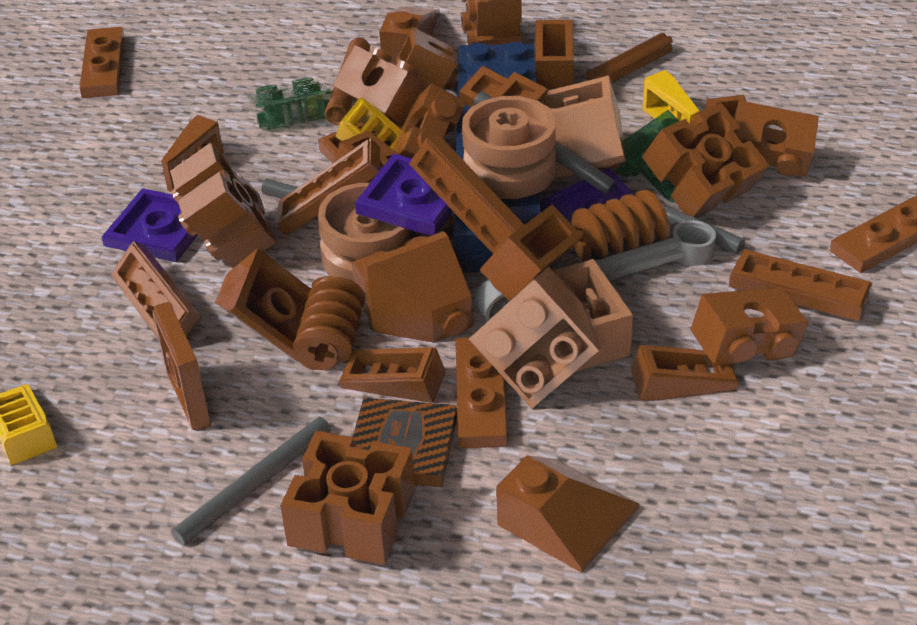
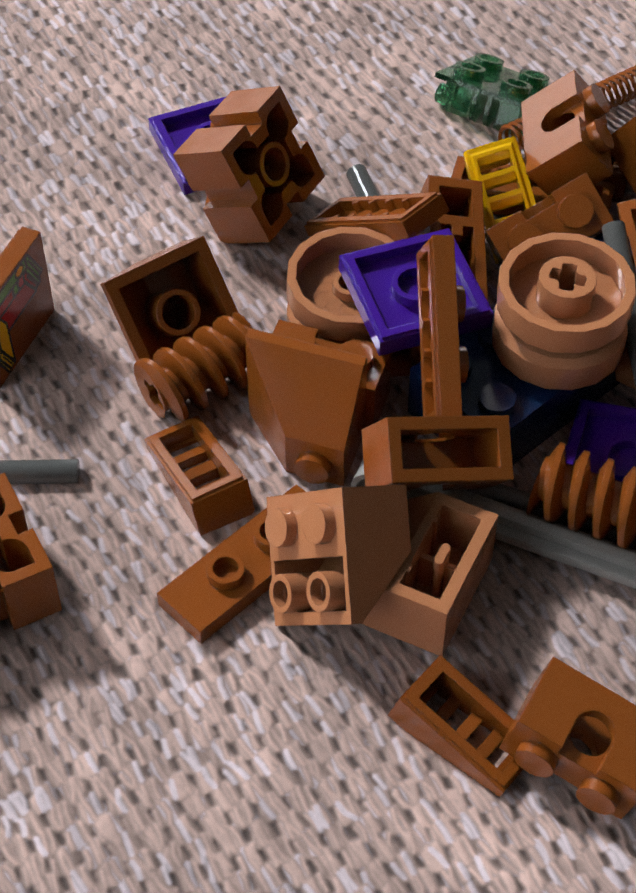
camera: 45 degrees right, 10 degrees up
dark orange plate [111,241,201,339] -> none
dark orange slope [161,115,224,192] -> none
tile [353,397,457,487] -> none
dark orange slope [496,455,639,573] -> none

